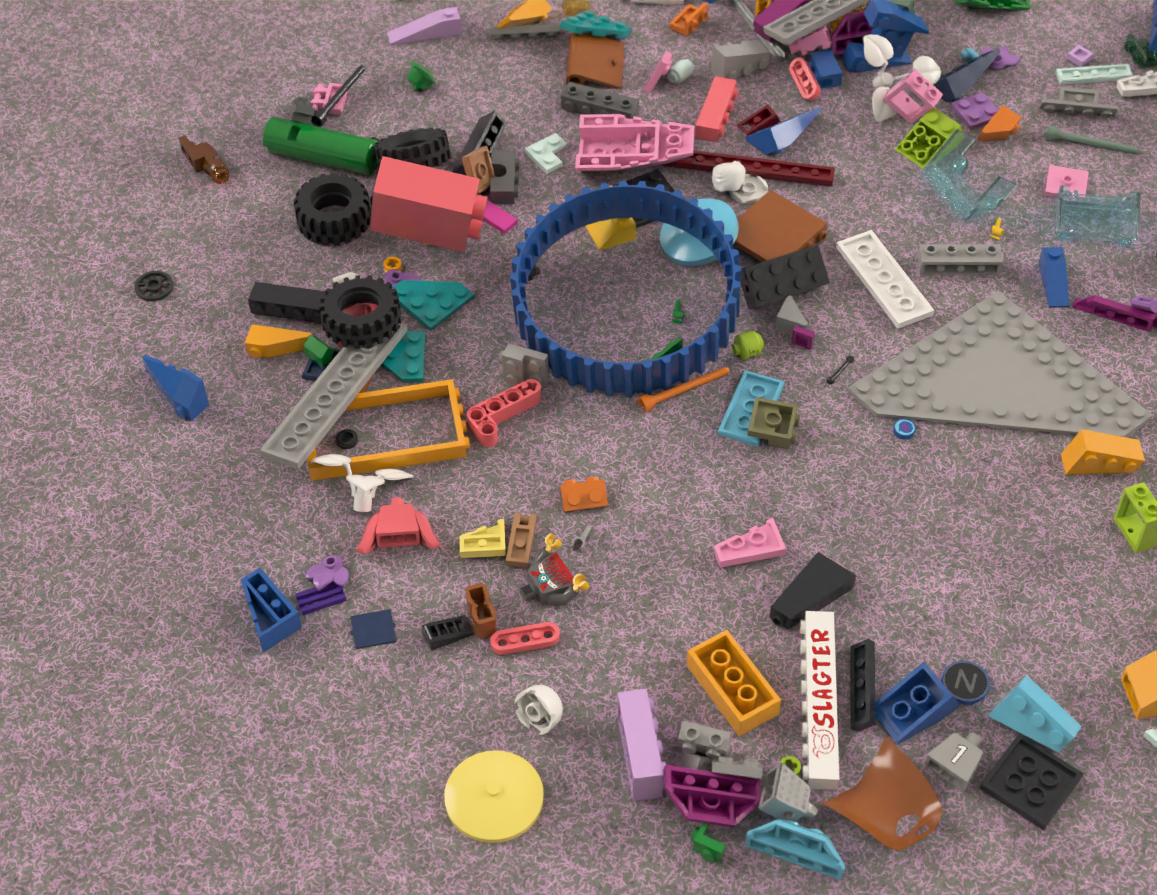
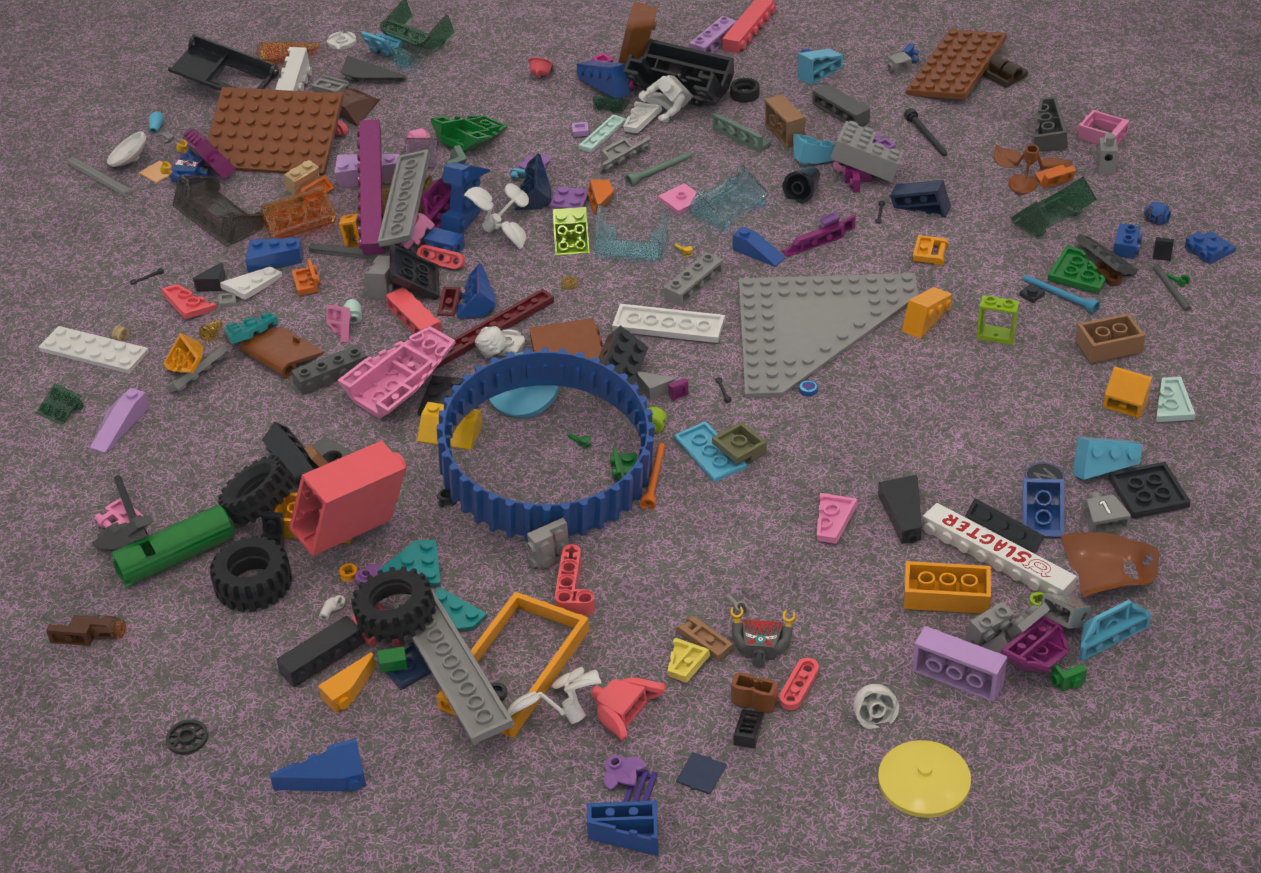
camera: 50 degrees left, 10 degrees down
green piece [407,61,436,91] -> none
light aqua plate [525,133,567,174] -> none
orange bracket [559,477,608,512] -> none
bright pink window [883,69,943,124] -> none
none -> black plate [389,244,440,300]
none -> clear yellow tile [561,276,578,290]

